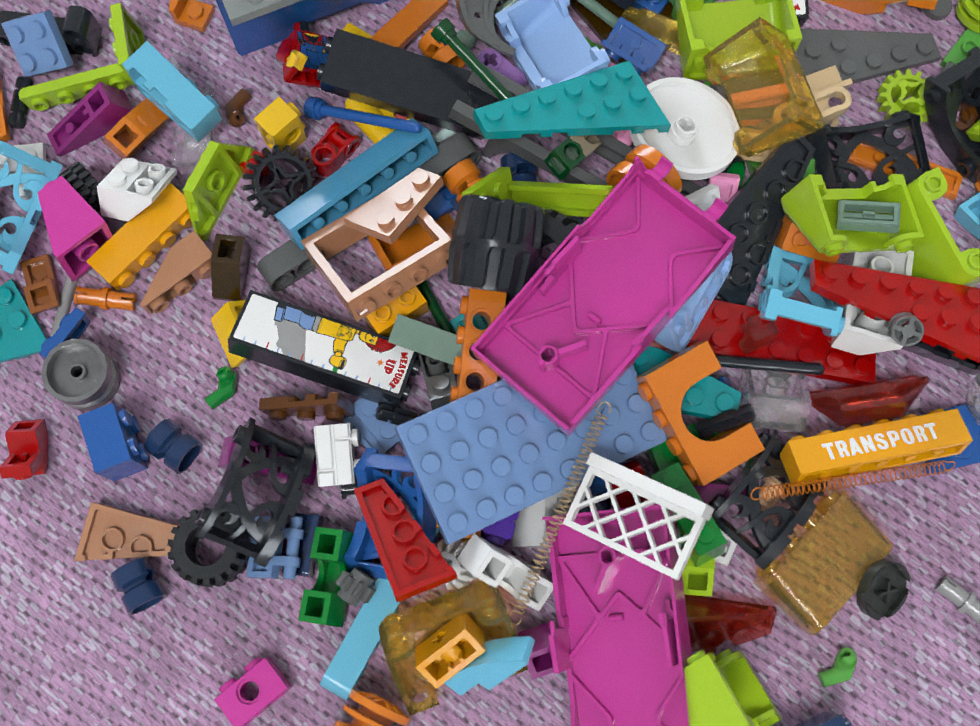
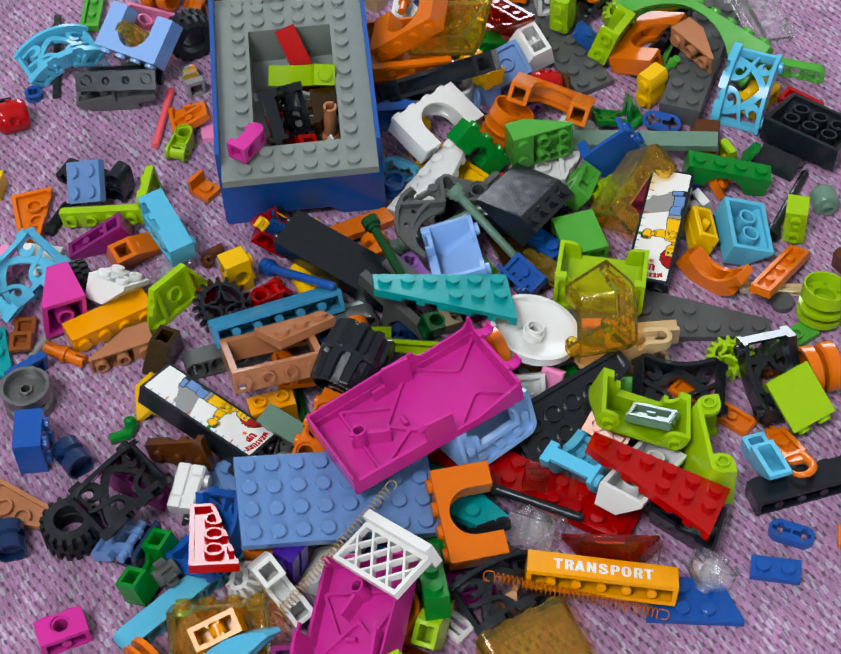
camera: 20 degrees right, 25 degrees down
dark grey wheel [888,312,925,347] -> none

